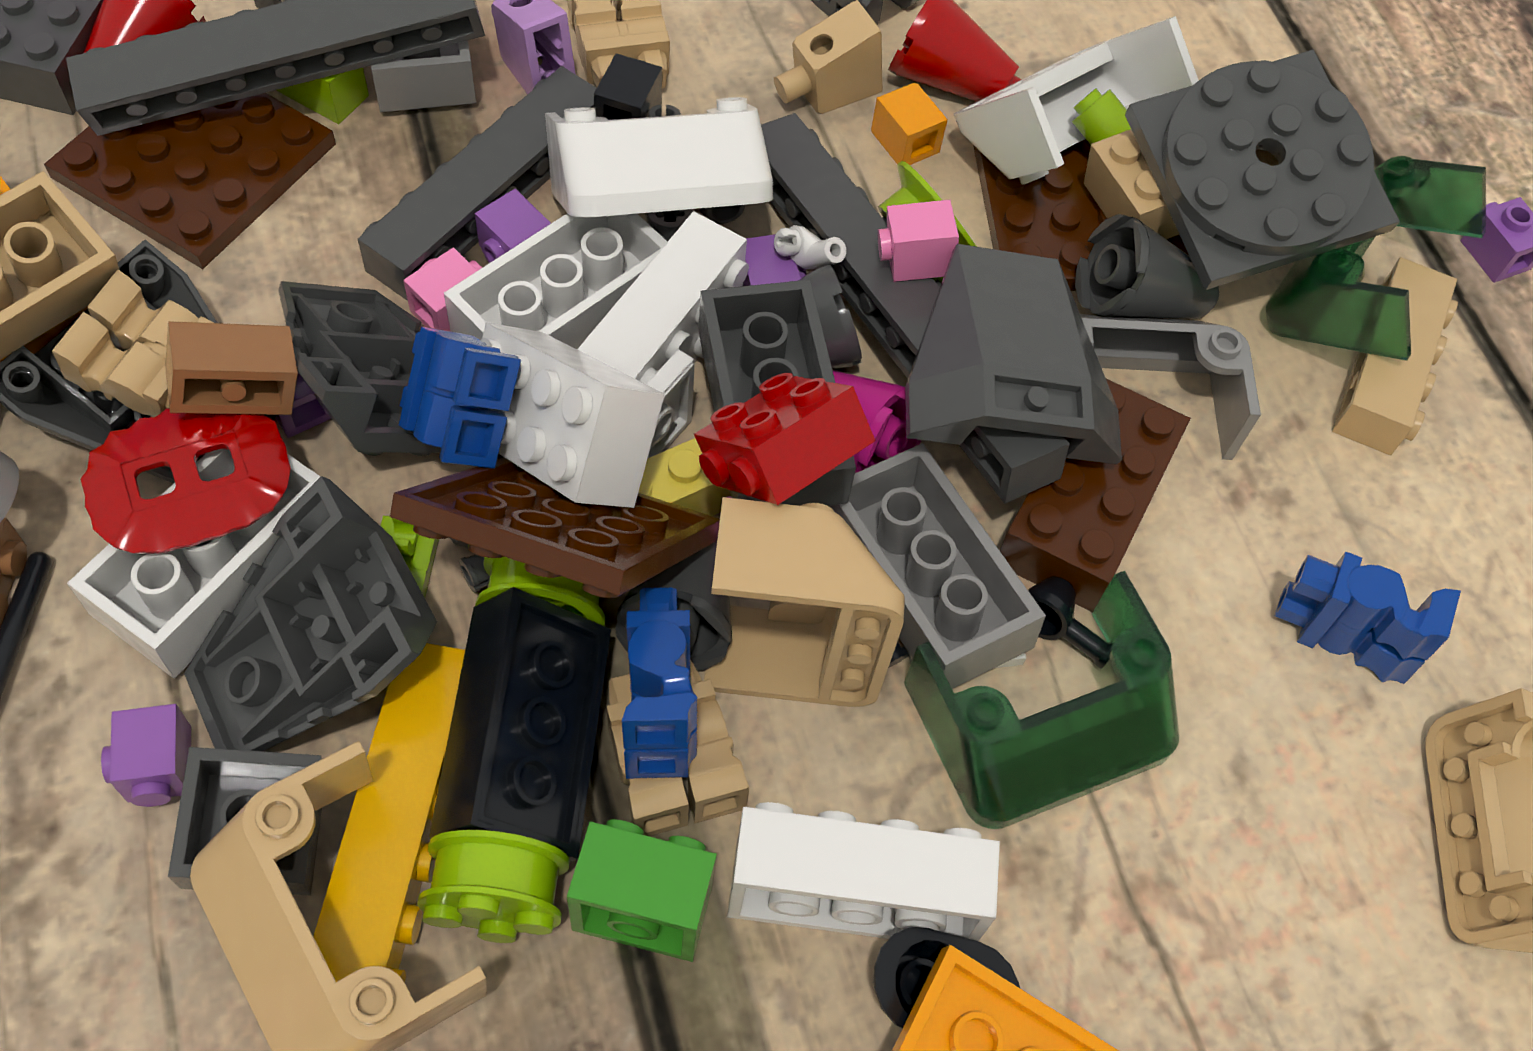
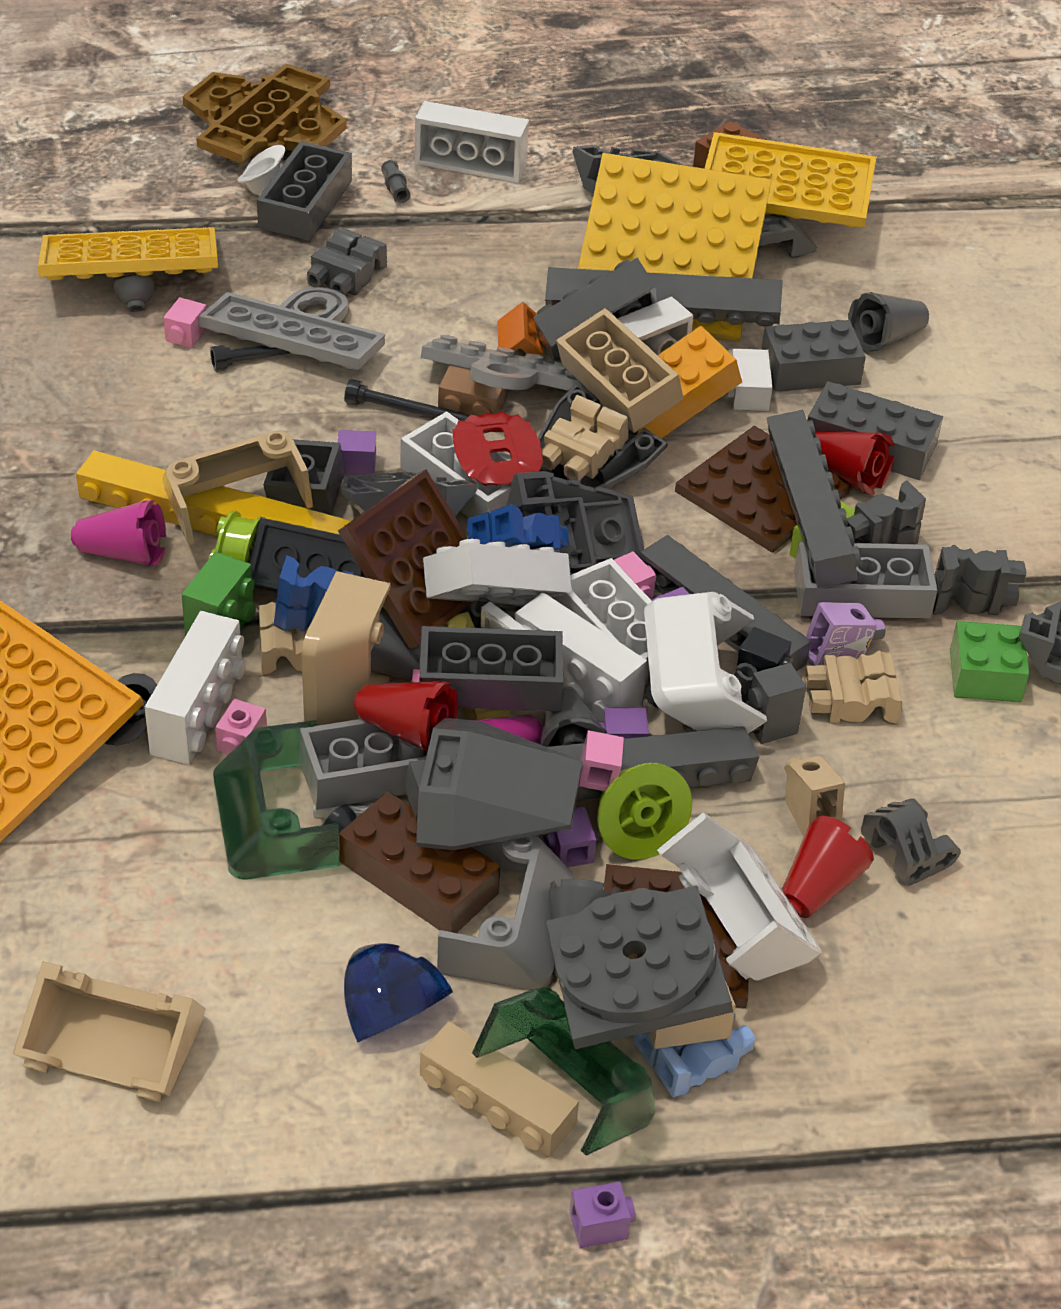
camera: 105 degrees right, 15 degrees down
medium nougat brick [165,321,298,415] -> none
red brick [694,373,876,505] -> none
white arm [774,225,846,270] -> none
light orange panel [871,83,948,165] -> none
lime brick [1072,88,1131,145] -> none
blue hips [1275,552,1461,684] -> none
none -> bright pink brick [215,698,267,761]
none -> clear blue brick [344,943,453,1043]
none -> red cone [354,681,458,752]
none -> dark grey brick [748,663,807,744]

